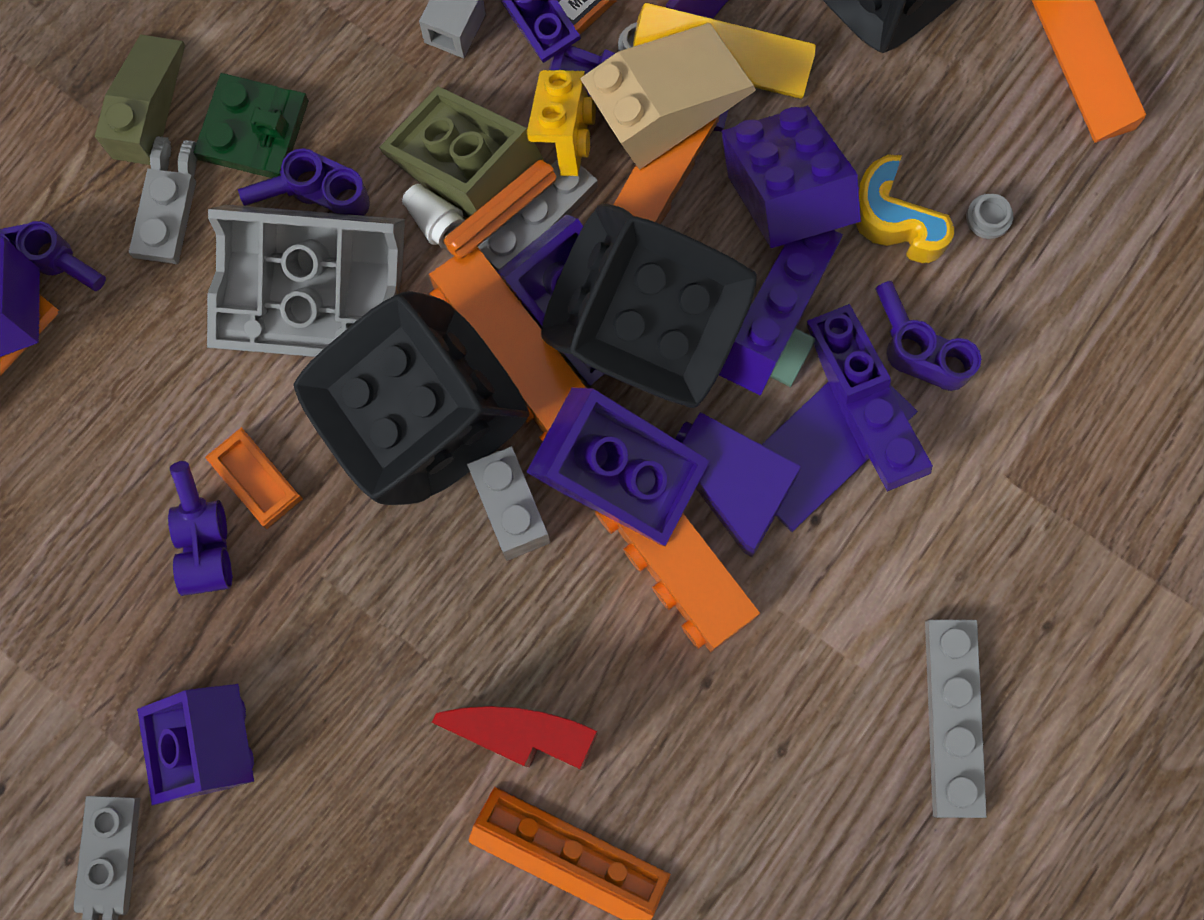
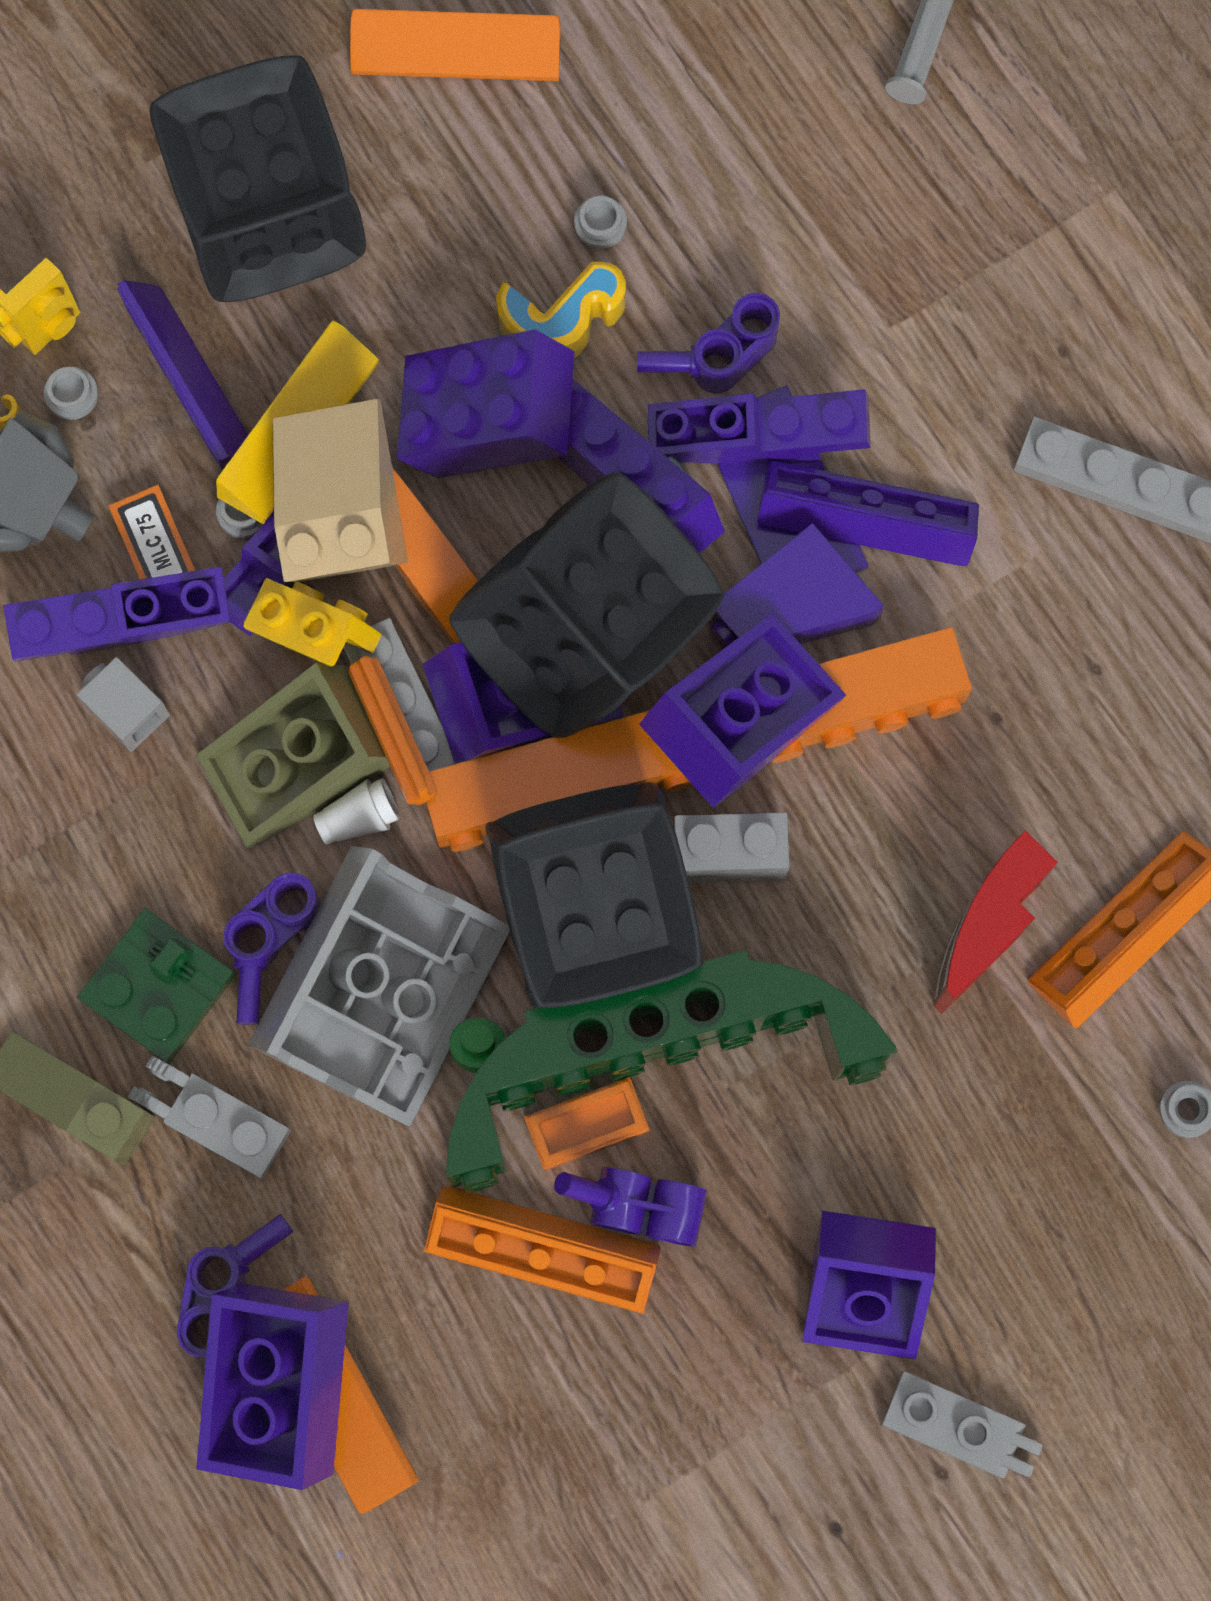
camera: 70 degrees left, 0 degrees up
none -> orange slope [424,1186,661,1314]
none -> dark green slope [446,949,897,1193]
none -> green plate [450,1018,506,1073]
none -> dark purple slope [757,460,979,566]

